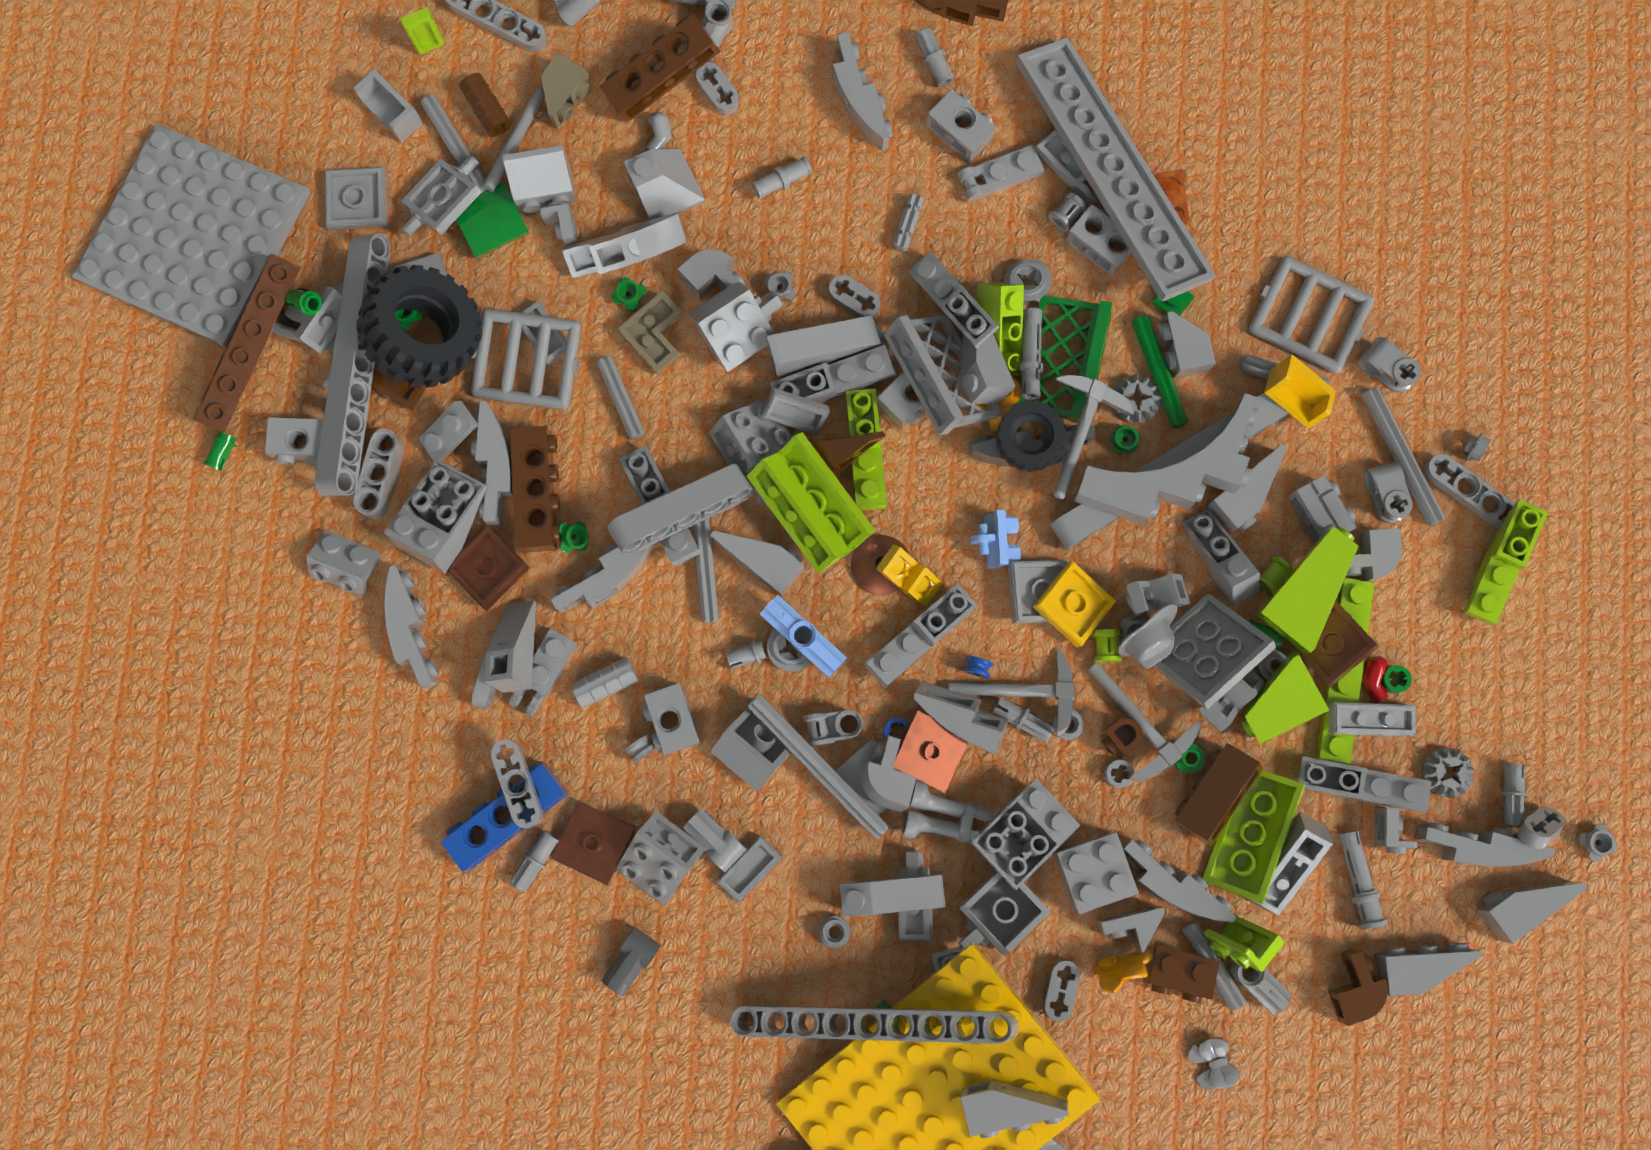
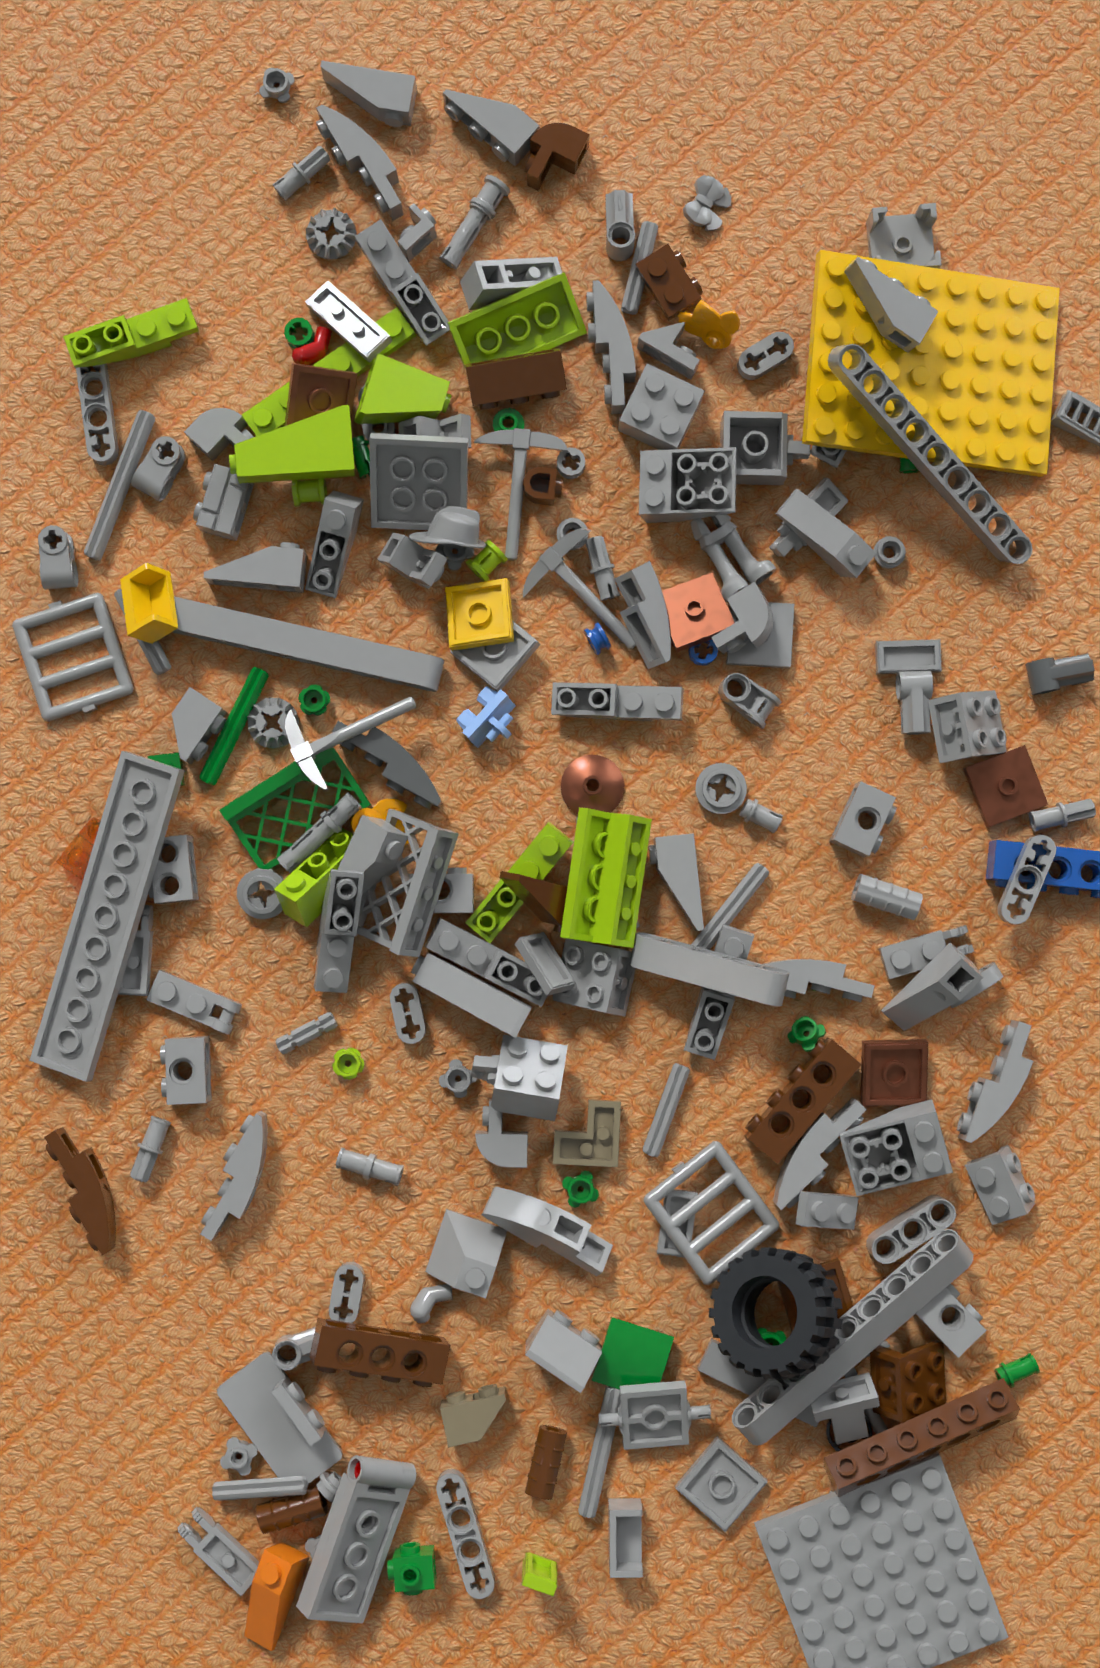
camera: 140 degrees left, 5 degrees up
green pin [286,289,322,315] -> none
light grey bar [483,88,545,192] -> none
light grey bracket [539,202,579,246] -> none
light grey bush [625,735,656,764] -> none
light grey slope [710,708,791,792] -> none
light grey axle [748,694,888,839] -> none
light blue piece [760,595,847,678] -> none
yellow slope [876,544,943,607] -> none
black tyre [996,400,1066,472] -> none
light grey bush [1048,192,1088,233] -> none
light grey arch [1074,393,1258,525] -> none
lime bracket [1204,915,1285,972] -> none
light grey plate [1464,433,1491,461] -> none
light grey beam [1517,807,1566,849] -> none
none -> lime plate [332,1047,364,1080]
none -> reddish brown bracket [870,1340,946,1423]

